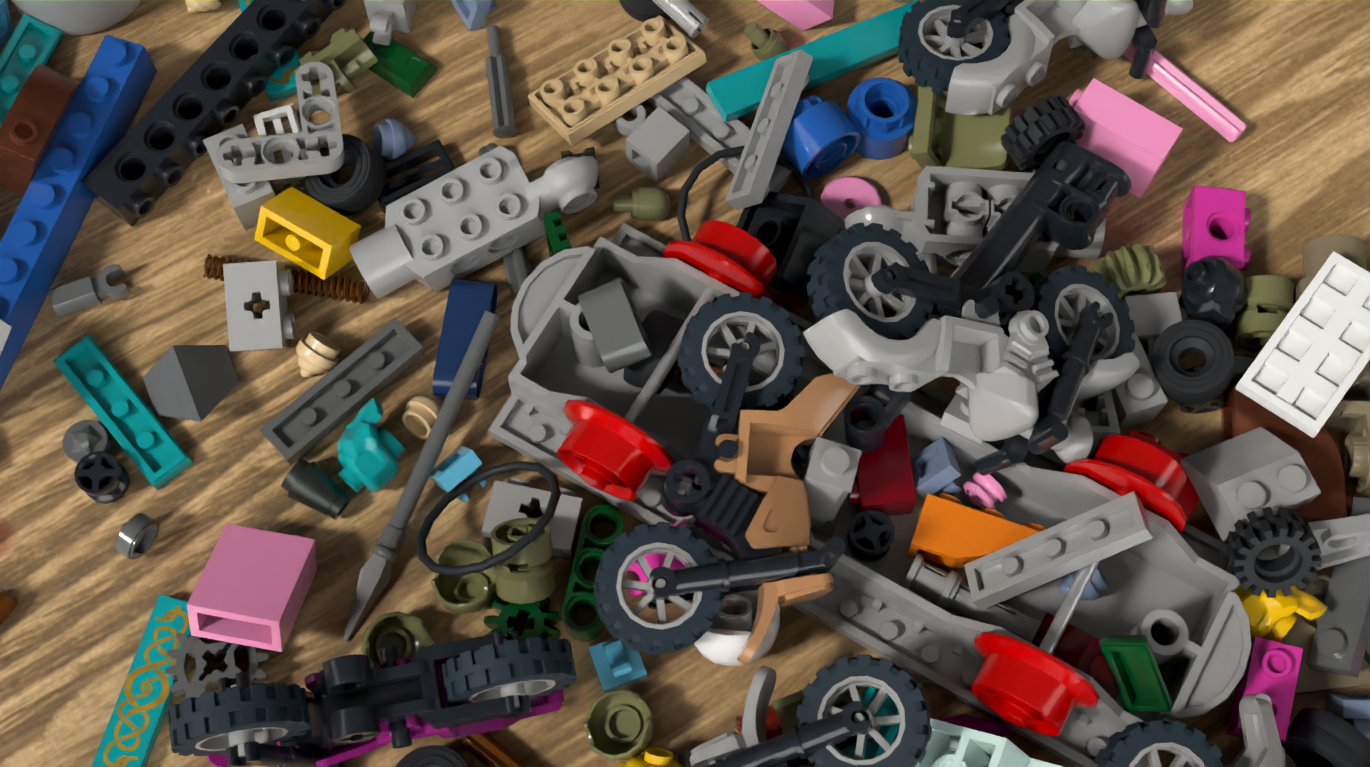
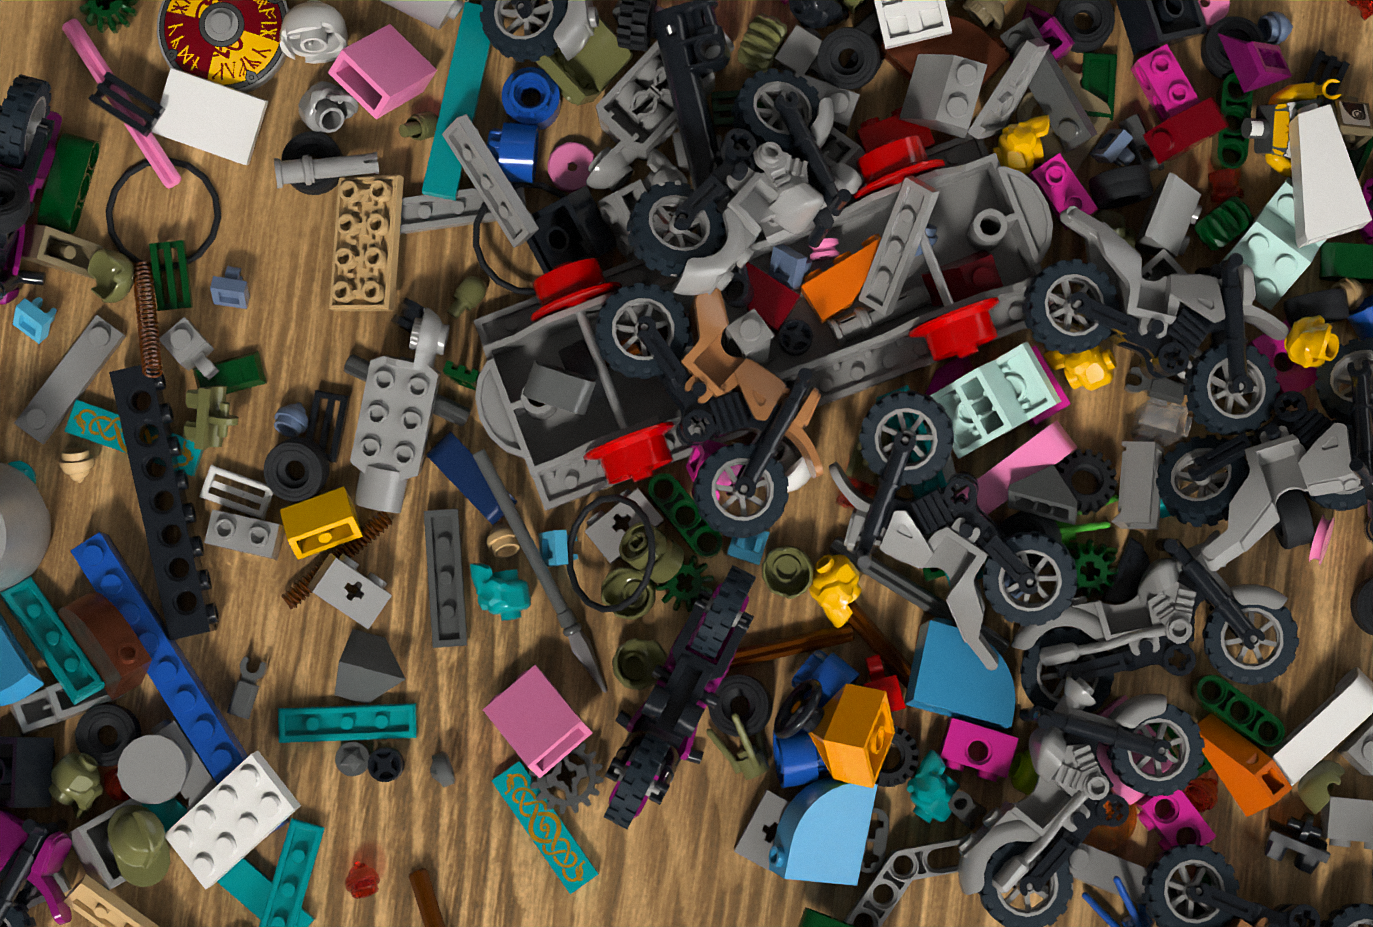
camera: 50 degrees left, 15 degrees up
light grey beam [216,61,345,183] -> none
pearl dark grey cone [281,458,351,520] -> none
tan plate [296,331,341,377] -> none
dark grey axle [485,25,518,139] -> none
light grey brick [615,104,690,183] -> none
dark green tile [1099,635,1173,712] -> none
black tyre [1226,507,1322,598] -> none

